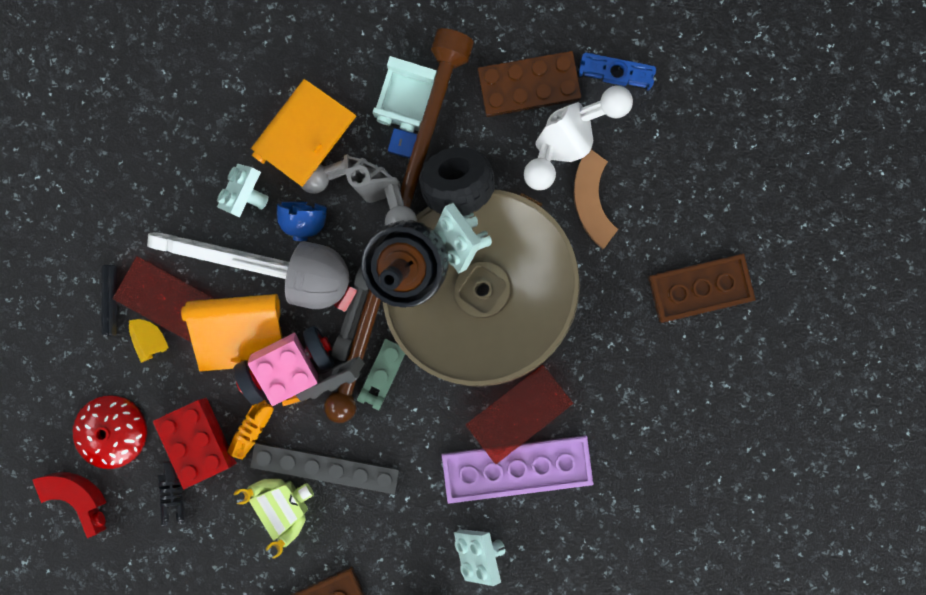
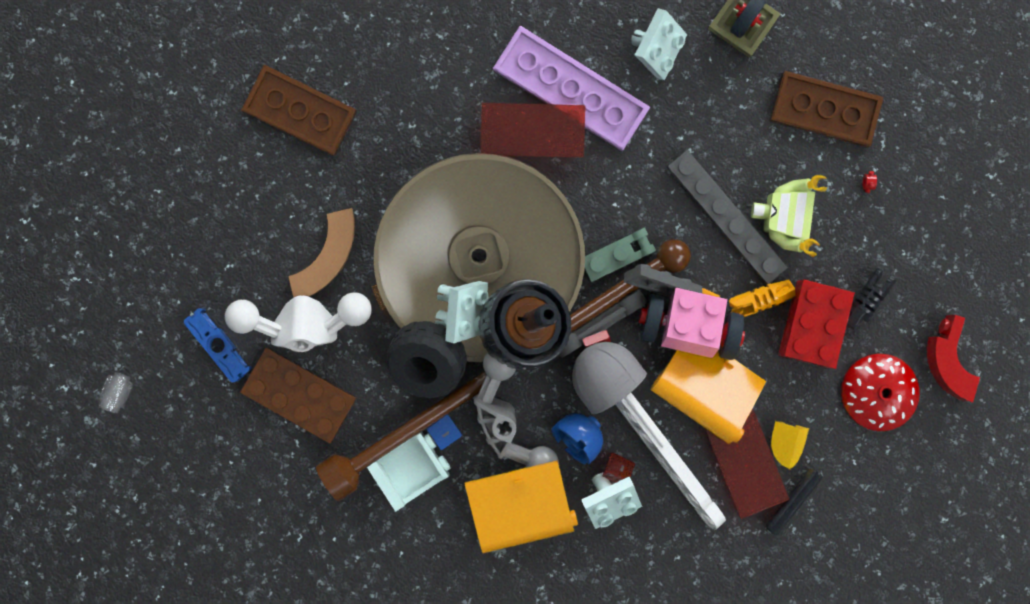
camera: 145 degrees left, 0 degrees up
none -> clear red tile [602,452,635,483]
none -> red piece [862,171,877,193]

